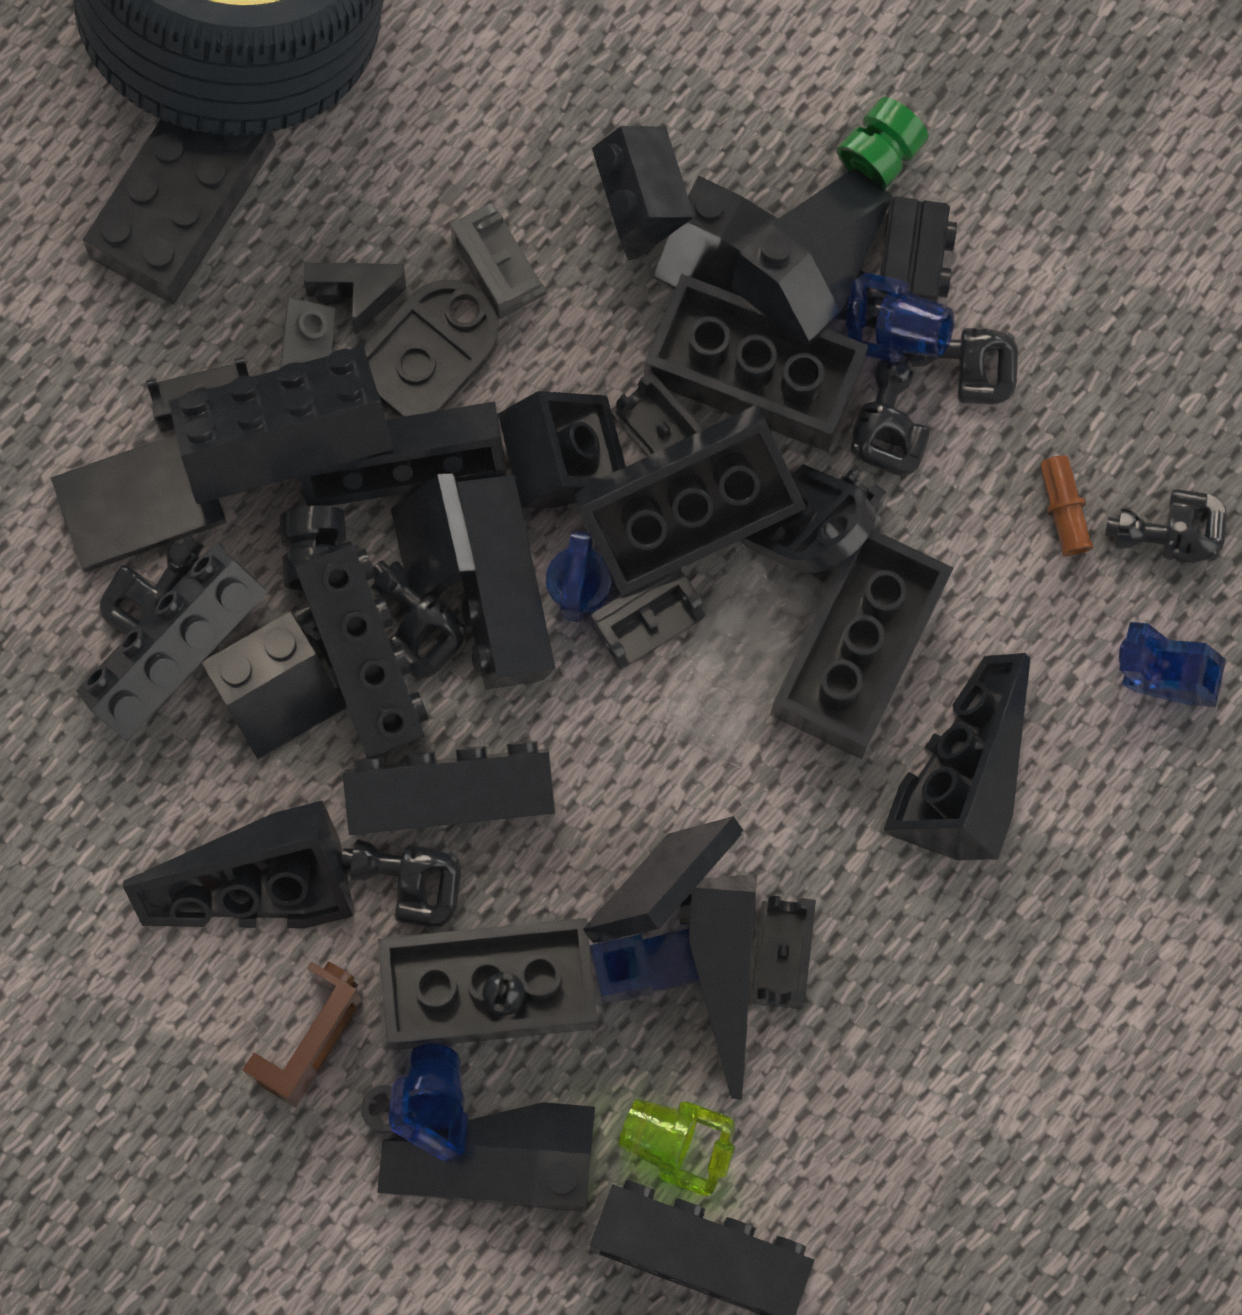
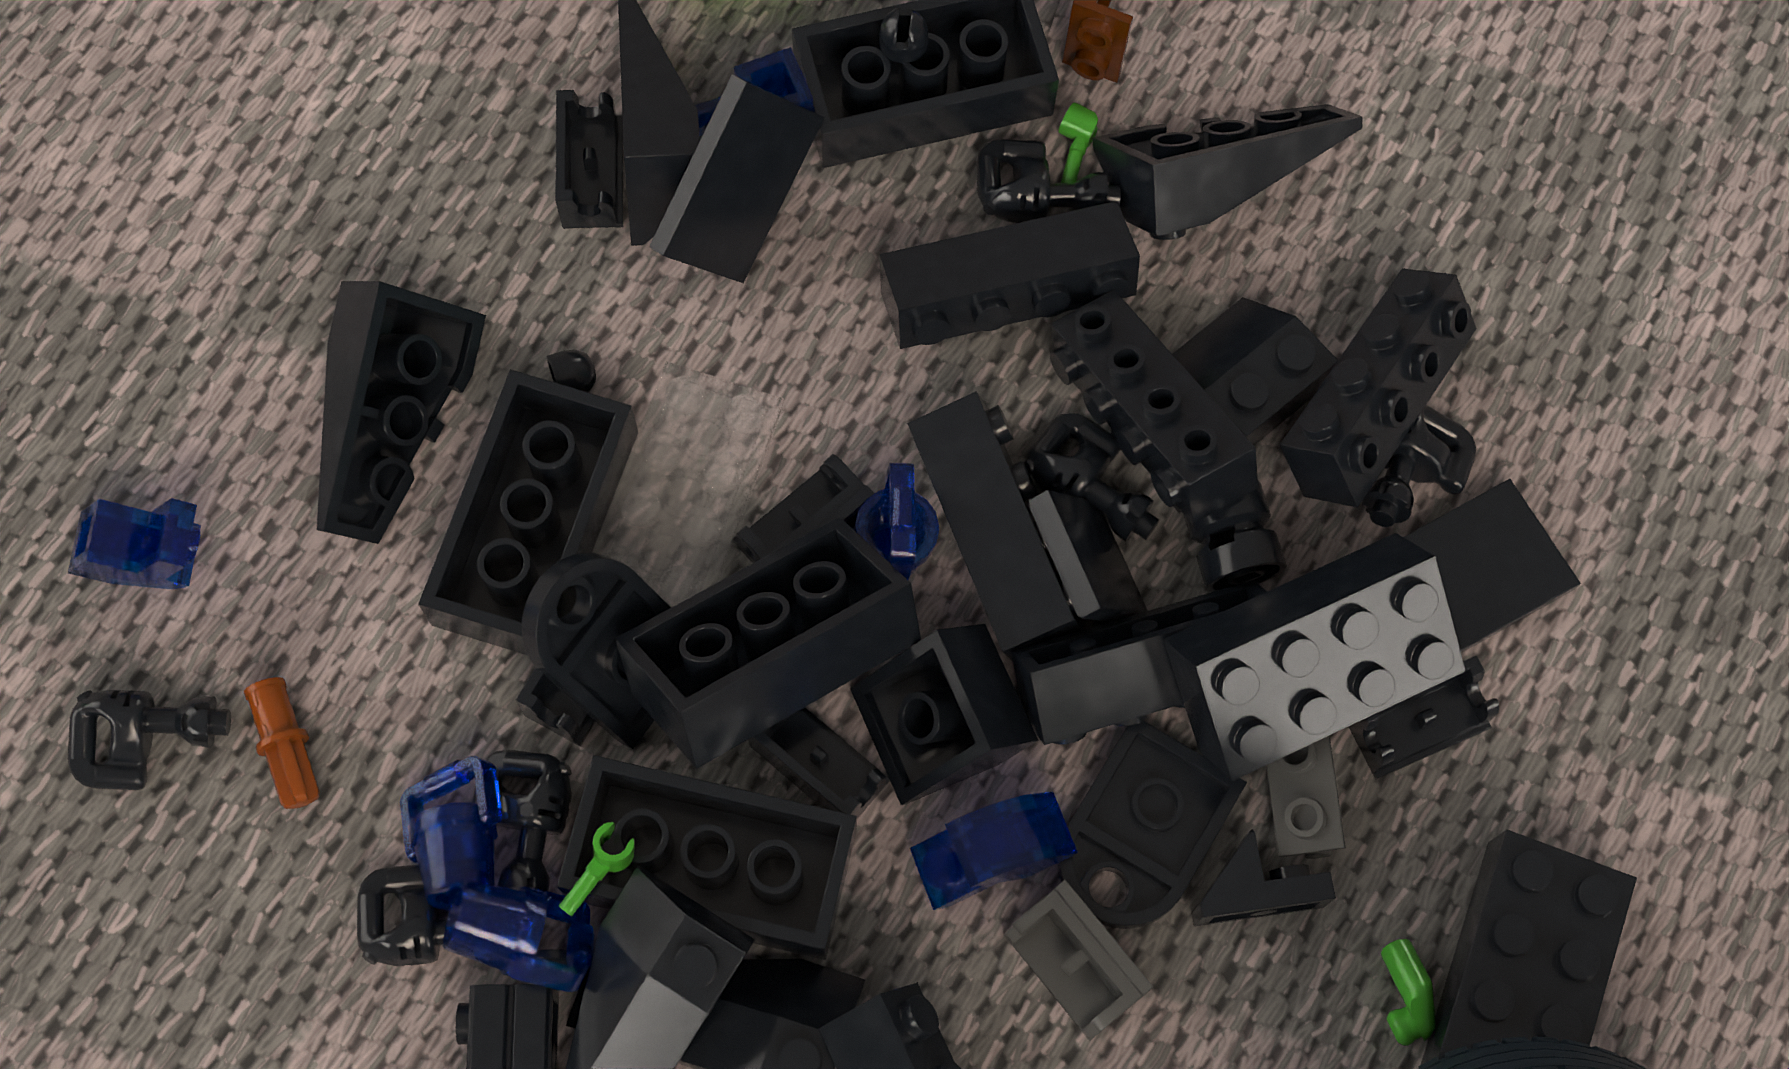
camera: 170 degrees right, 5 degrees down
none -> clear blue piece [400,756,502,910]
none -> black hinge [546,349,596,393]
none -> bright green hand [559,822,635,916]
none -> clear blue brick [910,791,1078,910]
none -> bright green hand [1058,102,1098,183]
none -> bright green arm [1381,939,1436,1046]

